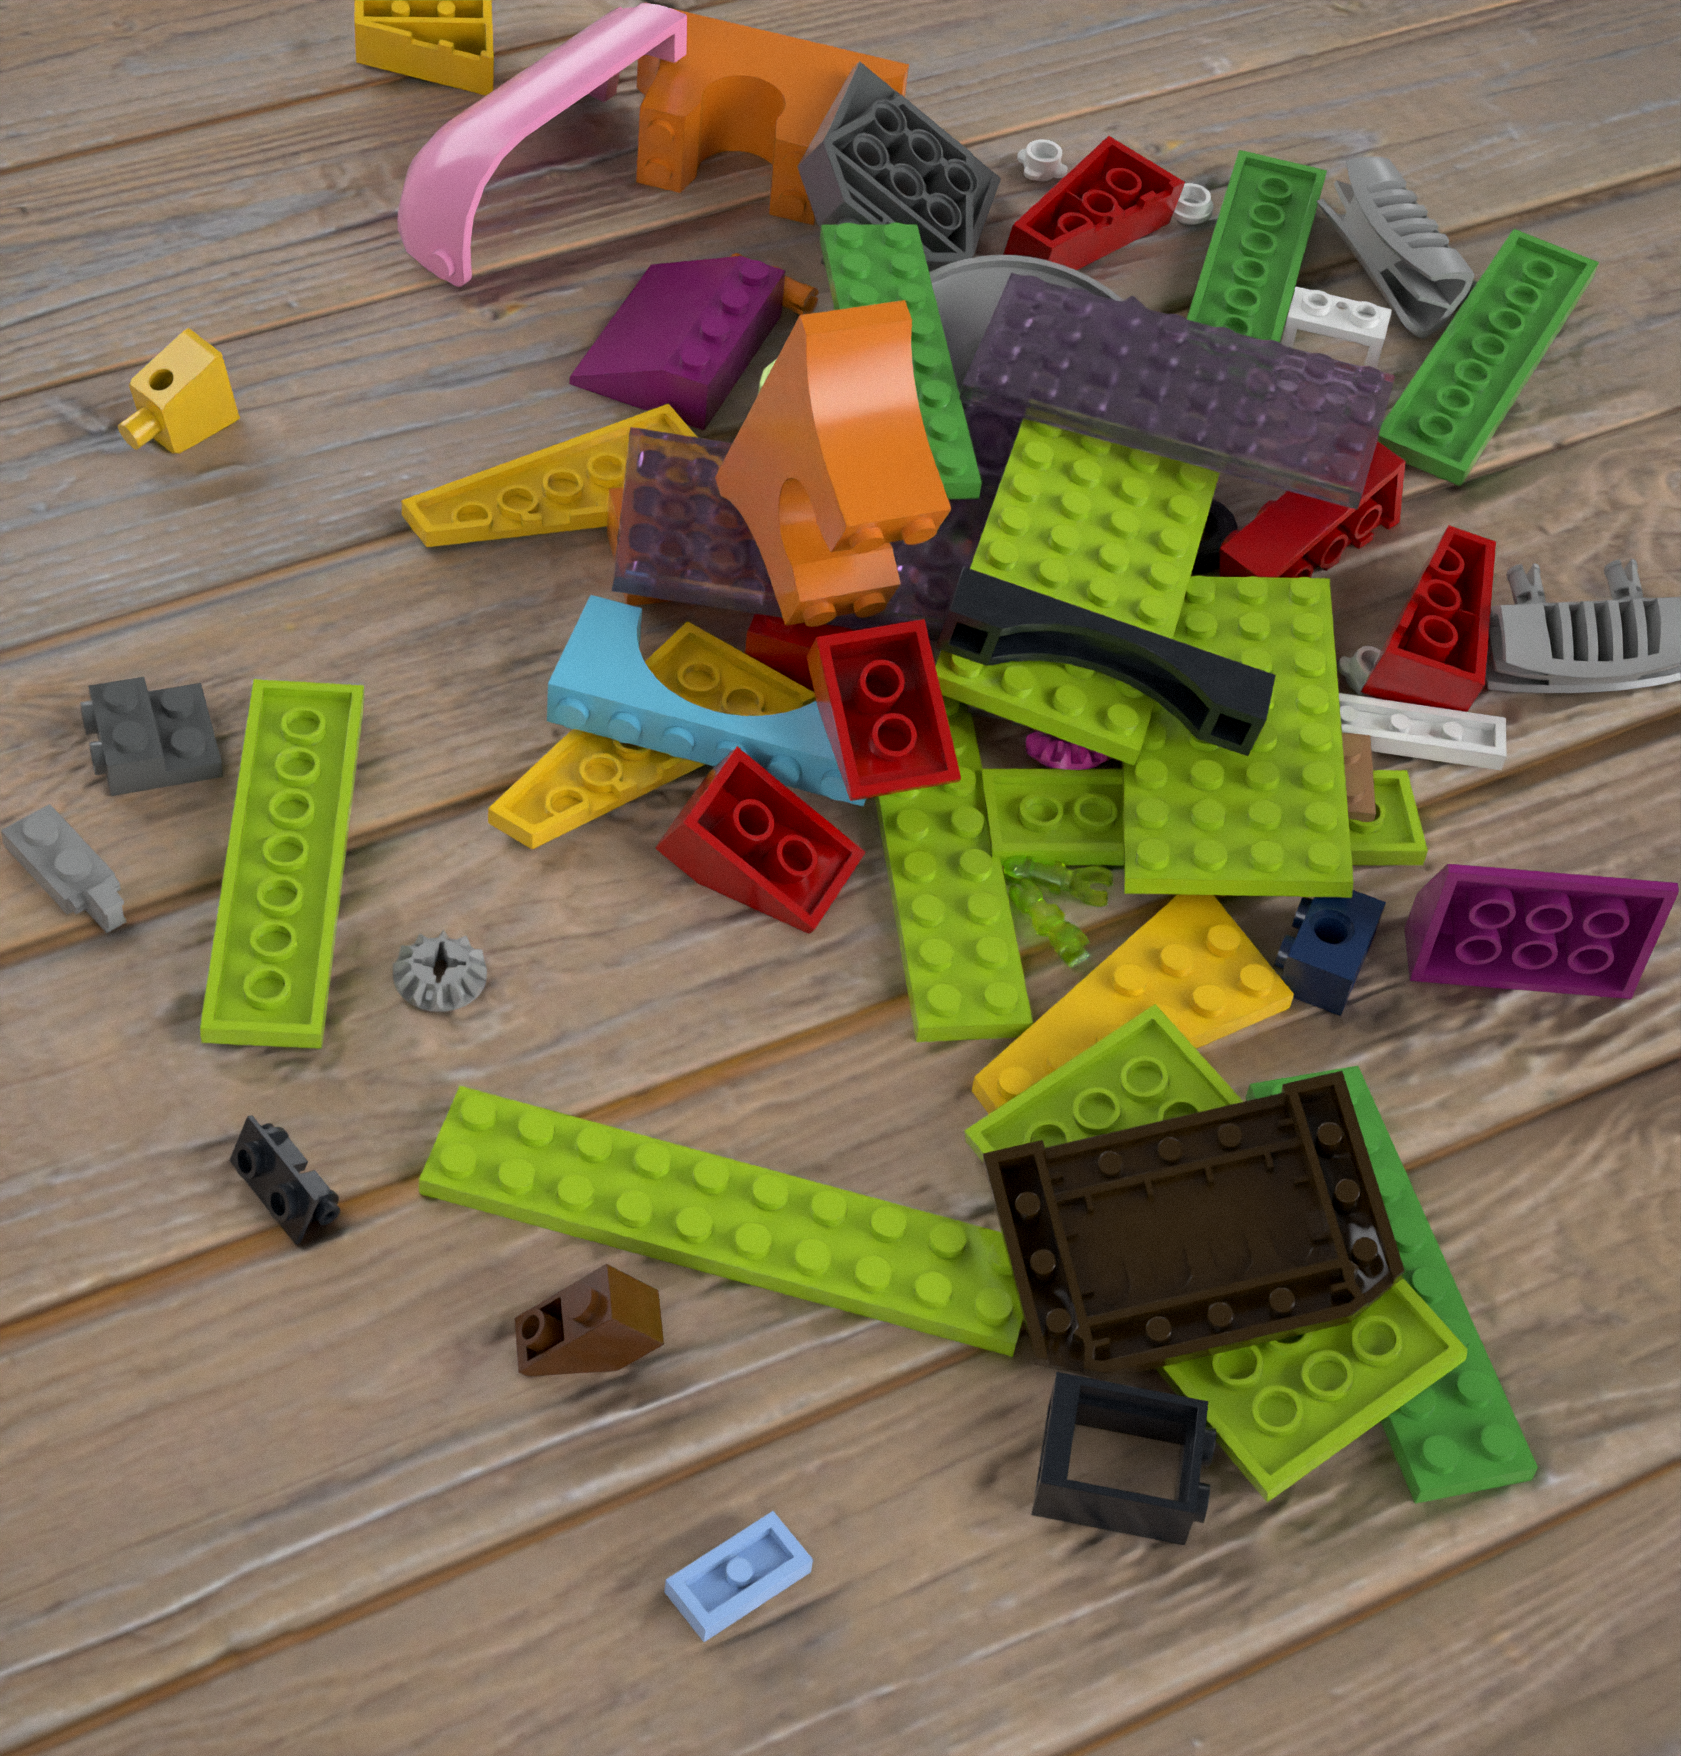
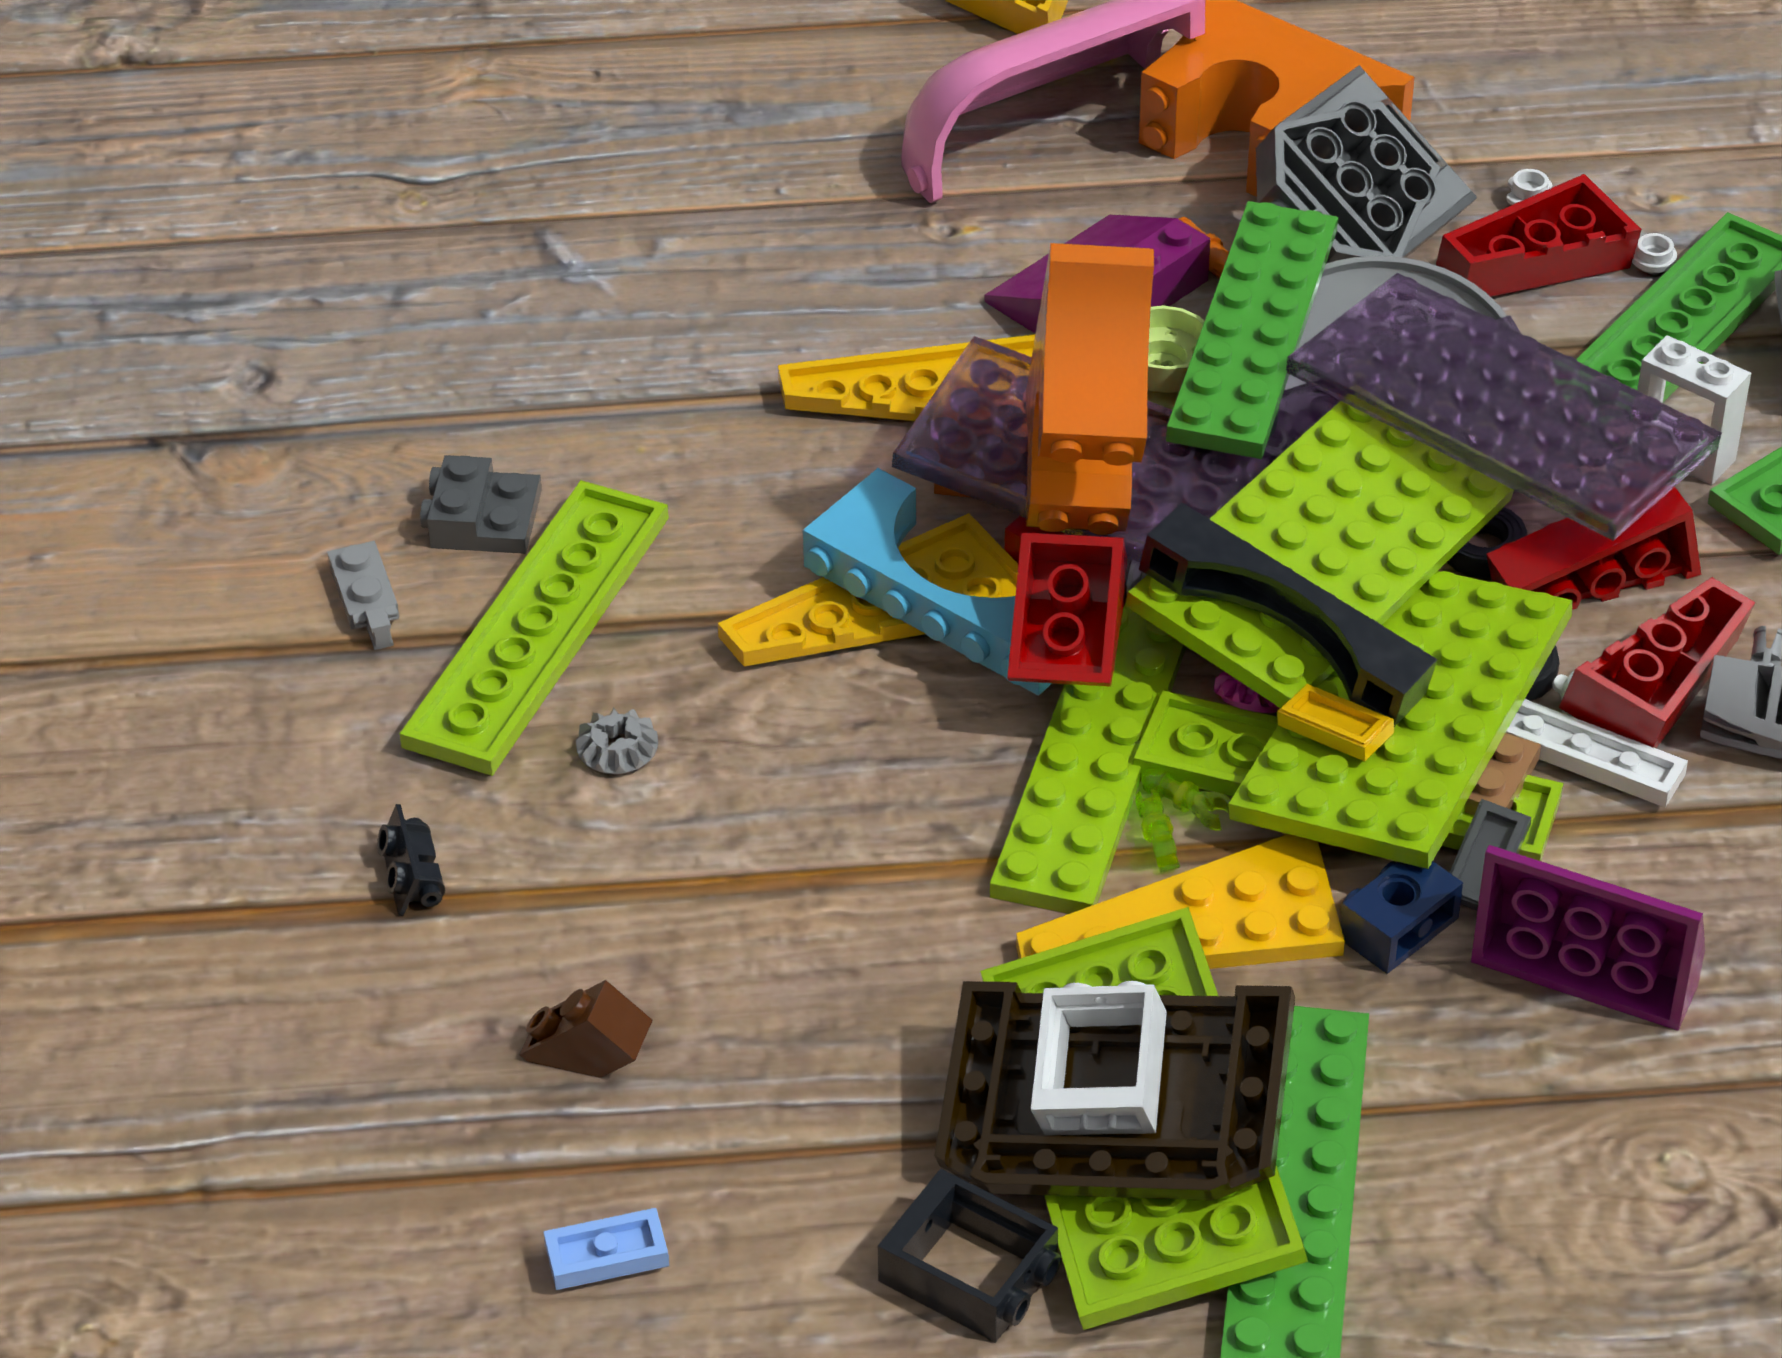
camera: 30 degrees right, 5 degrees down
yellow torso [118,328,240,454] -> none
lime plate [419,1086,1023,1357] -> none
red slope [655,746,866,934] -> none
none -> white window [1031,981,1167,1136]
none -> yellow tile [1277,684,1394,762]
none -> dark grey tile [1450,799,1531,911]

